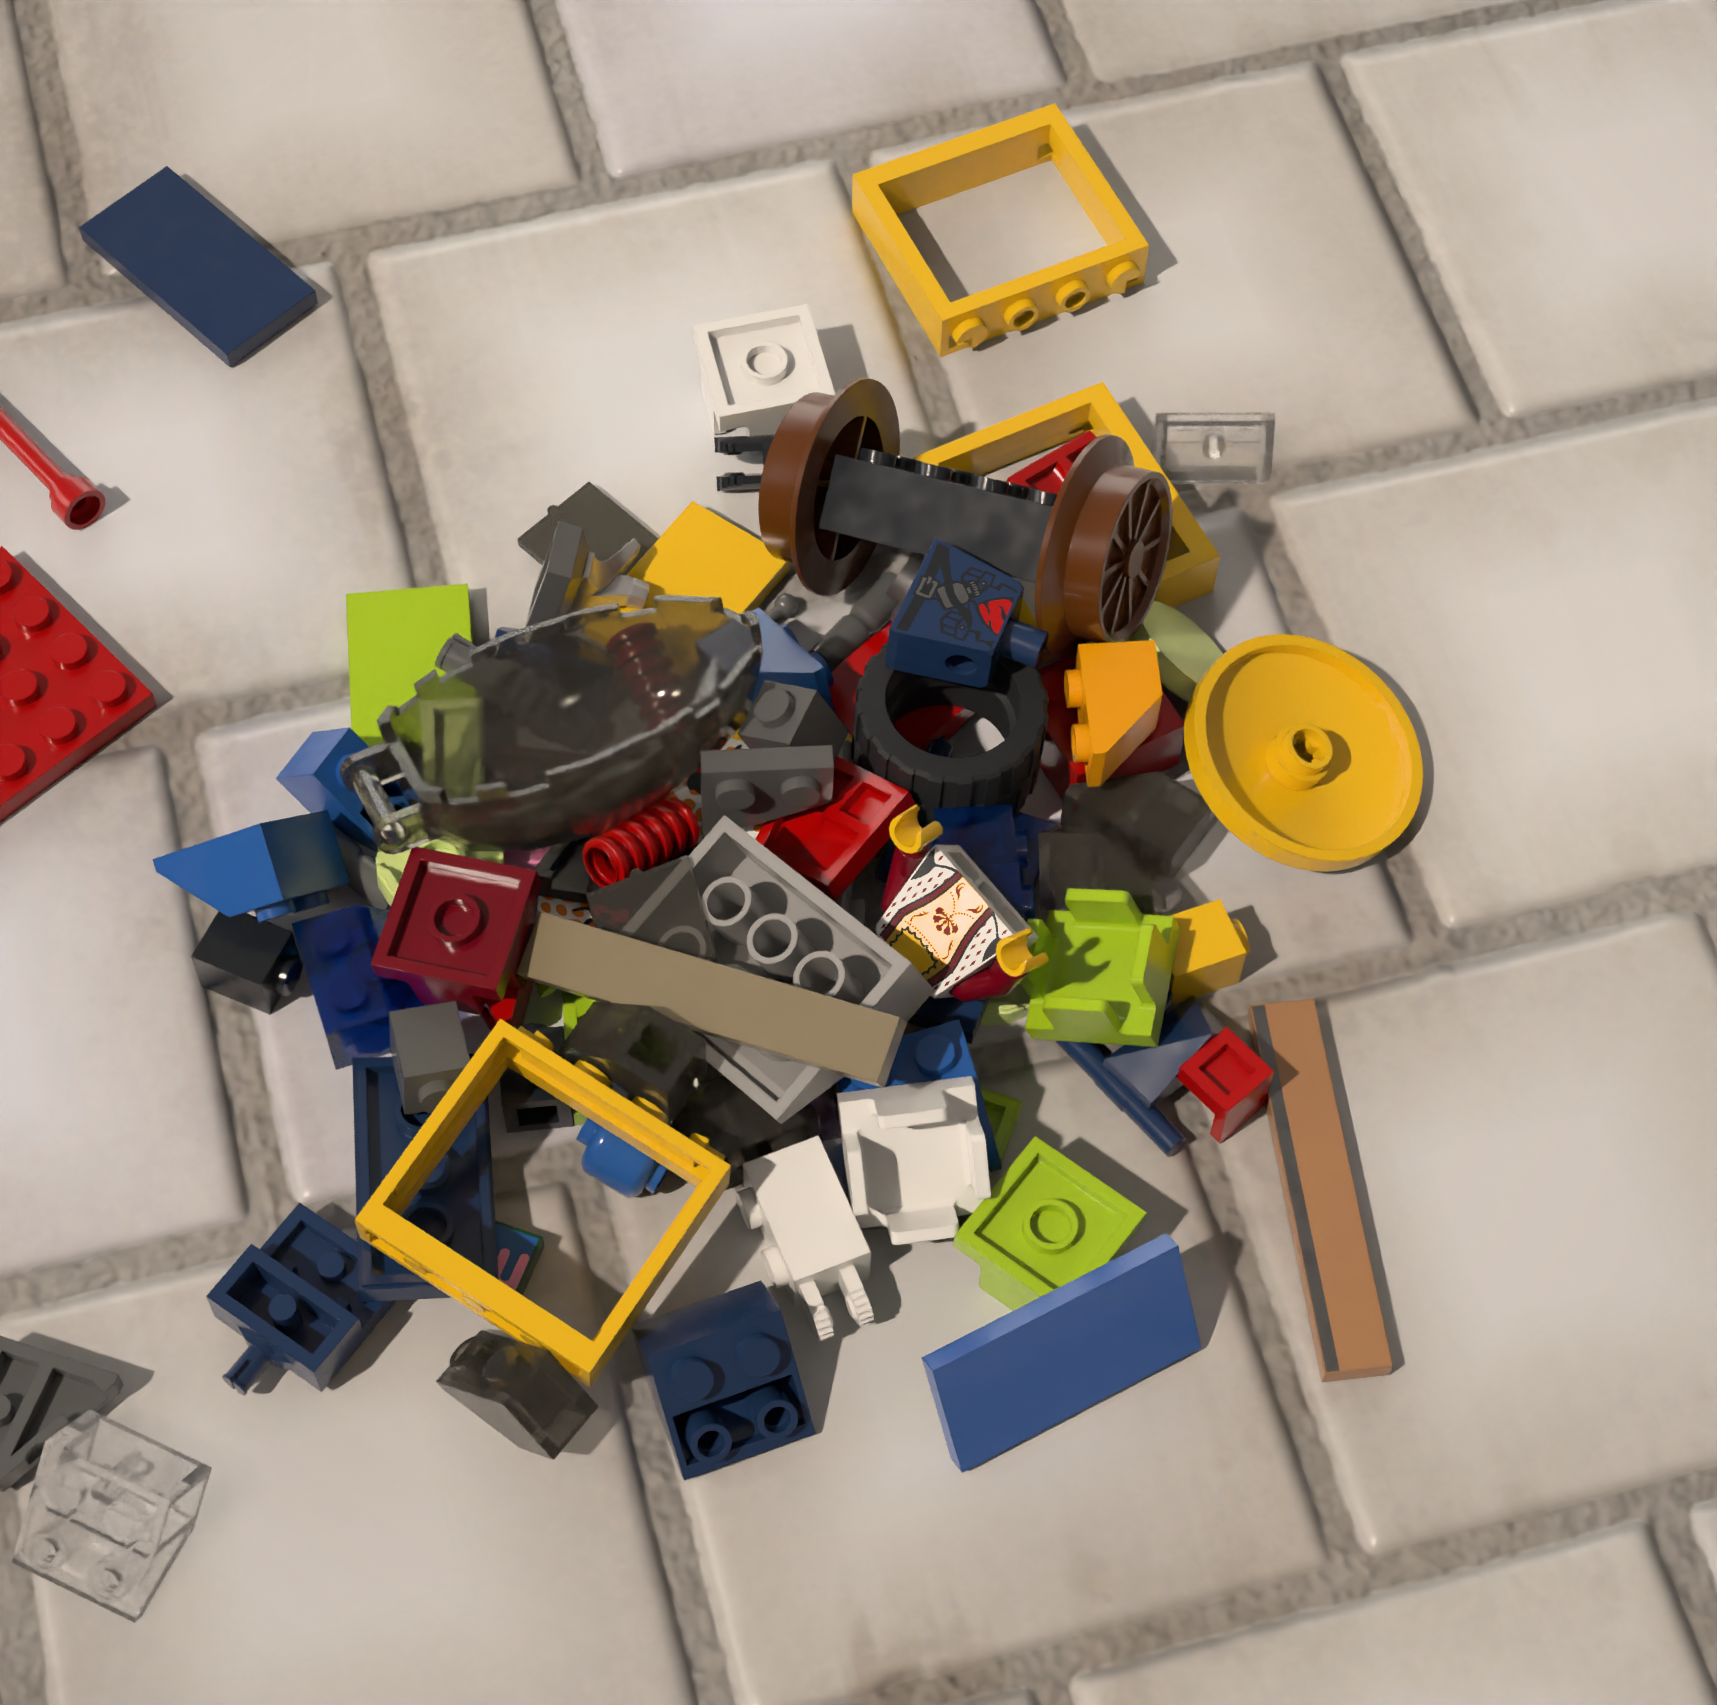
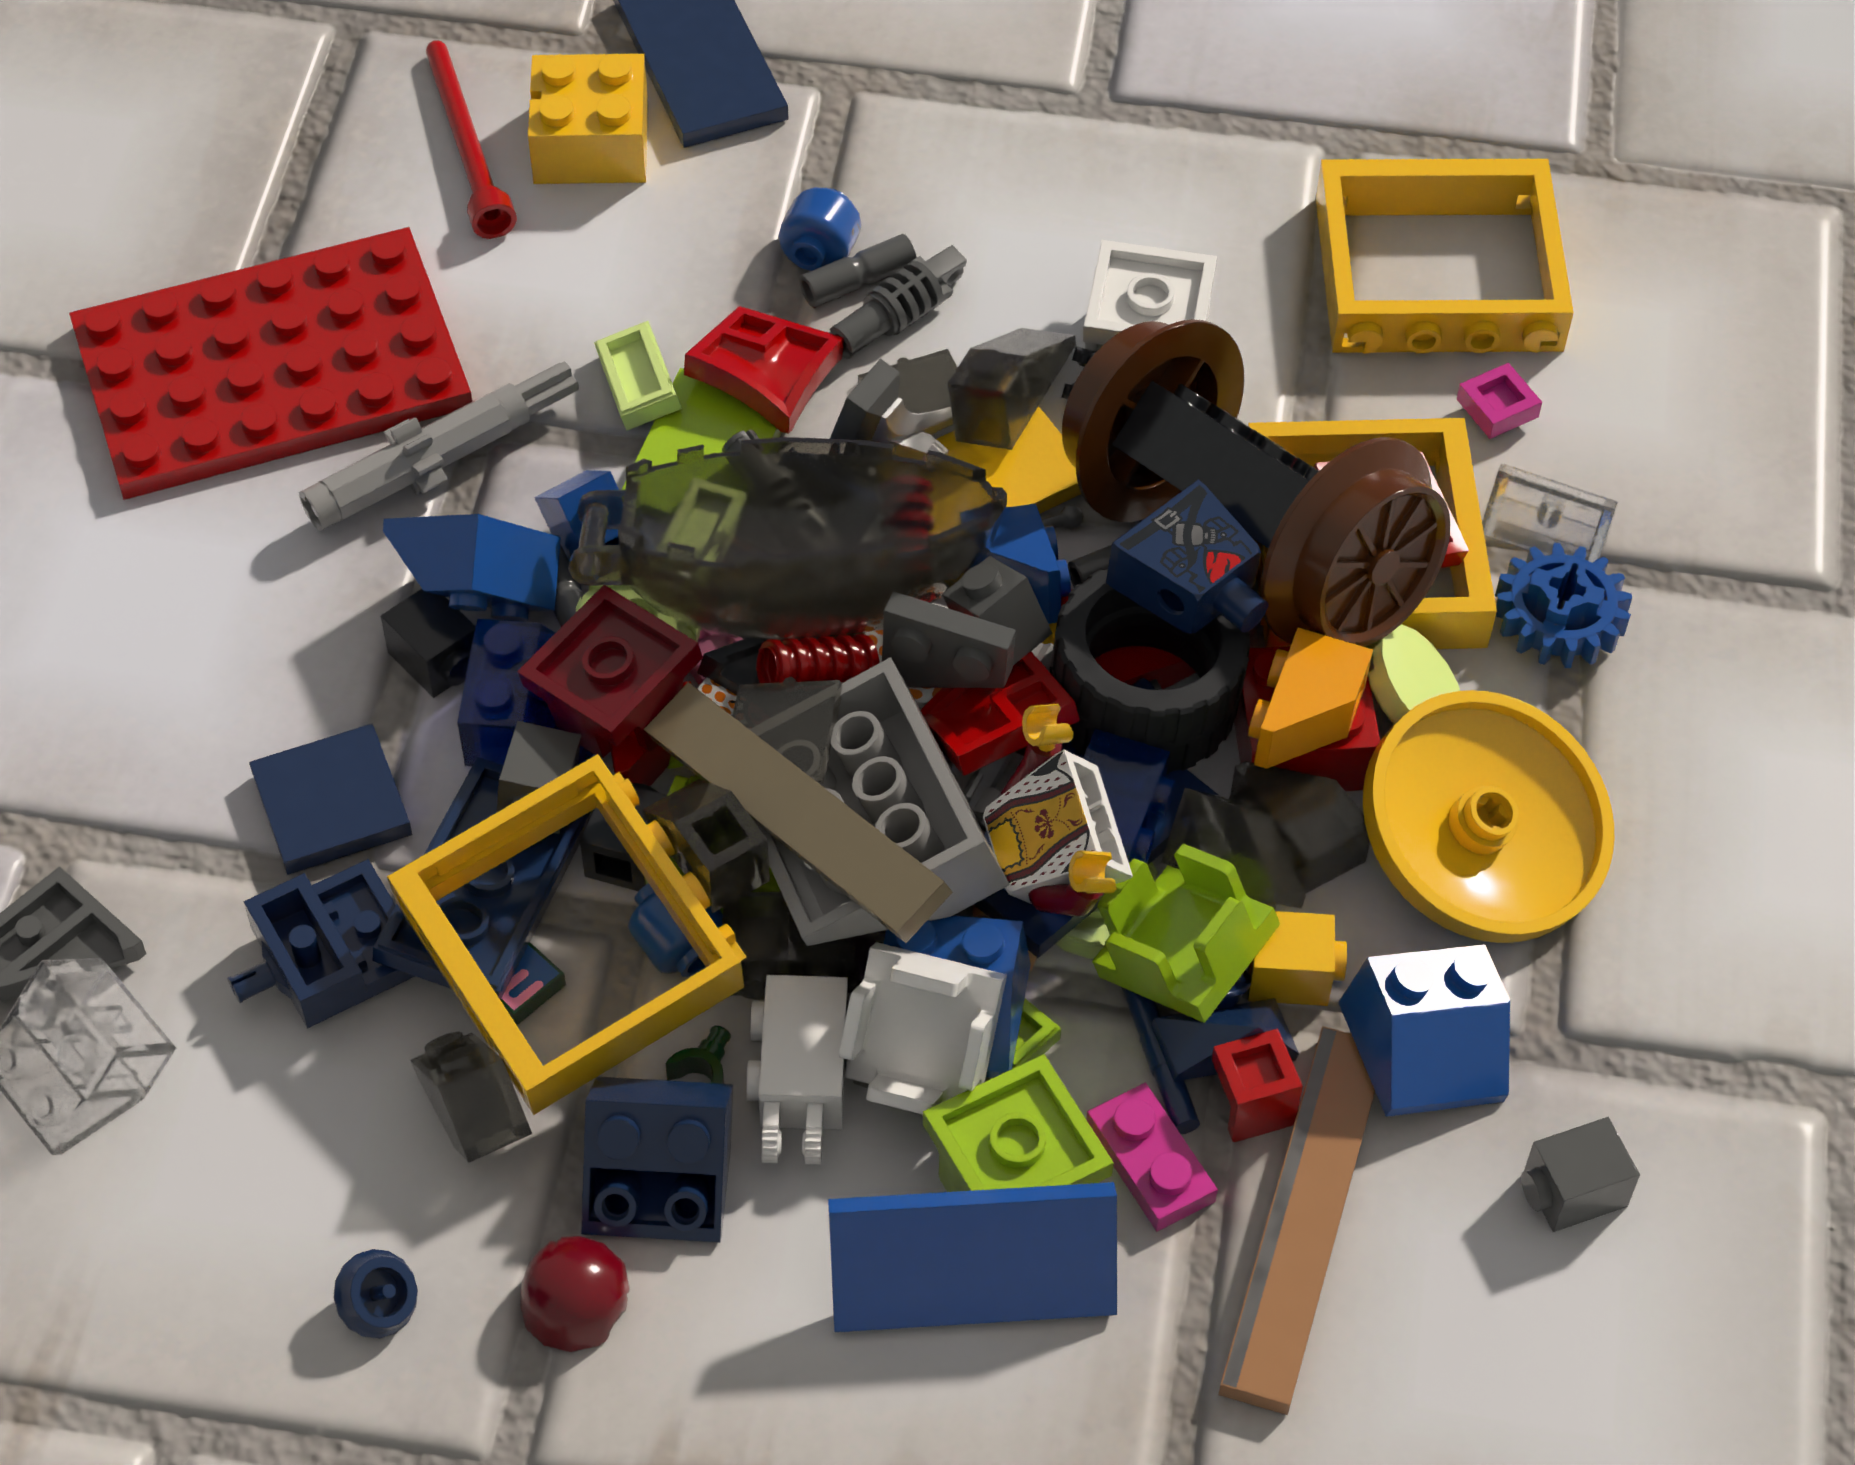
camera: 25 degrees right, 5 degrees down
none -> dark blue tile [249,723,412,875]
none -> light grey piece [299,361,579,531]
none -> dark blue hat [333,1249,418,1339]
none -> dark red hair [520,1236,630,1352]
none -> yellow piece [528,54,648,184]
none -> yellowish green tile [594,321,682,431]
none -> dark green piece [665,1025,731,1084]
none -> red plate [684,306,844,434]
none -> blue head [778,187,862,271]
none -> dark grey piece [799,234,917,308]
none -> dark grey hinge [829,245,967,359]
none -> clear smoke slope [947,328,1076,450]
none -> dark pink plate [1086,1082,1218,1232]
none -> blue slope [1338,945,1510,1117]
none -> dark pink plate [1456,362,1542,439]
none -> blue gear [1495,543,1632,668]
none -> dark grey brick [1521,1116,1640,1232]

